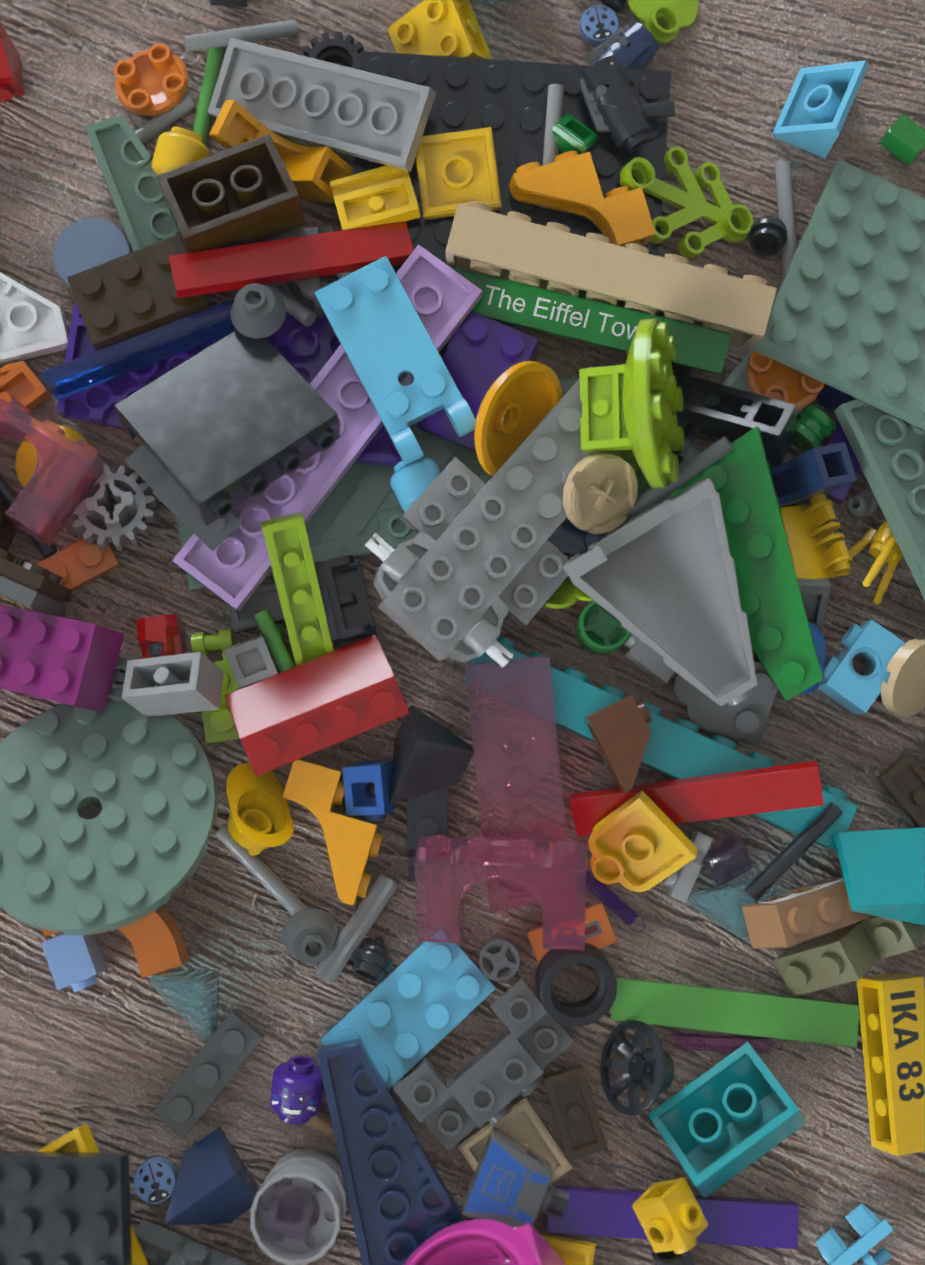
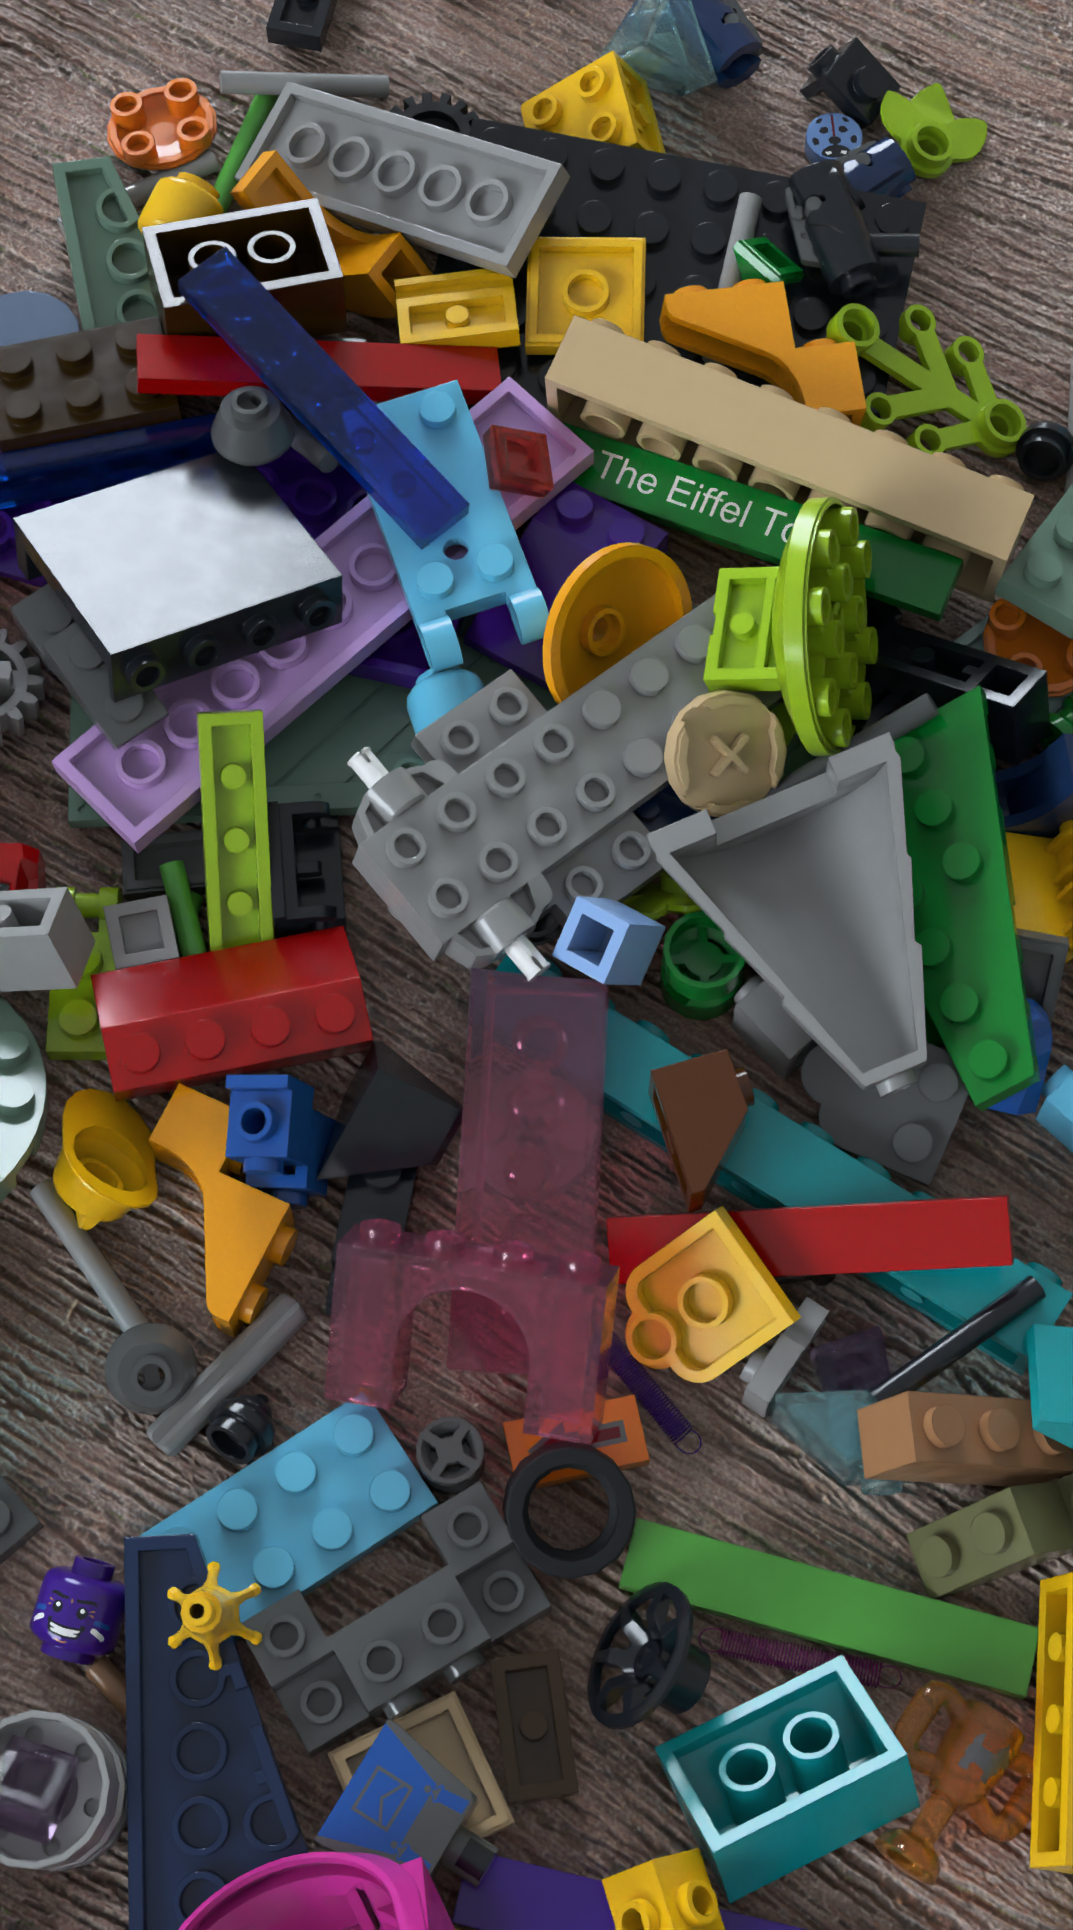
camera: 10 degrees right, 15 degrees down
none -> yellow piece [167,1561,263,1671]
none -> clear blue tile [178,246,470,550]
none -> blue brick [225,1075,314,1177]
none -> clear red tile [482,425,554,498]
none -> light blue brick [552,896,666,985]
none -> clear orange piece [874,1680,1033,1886]

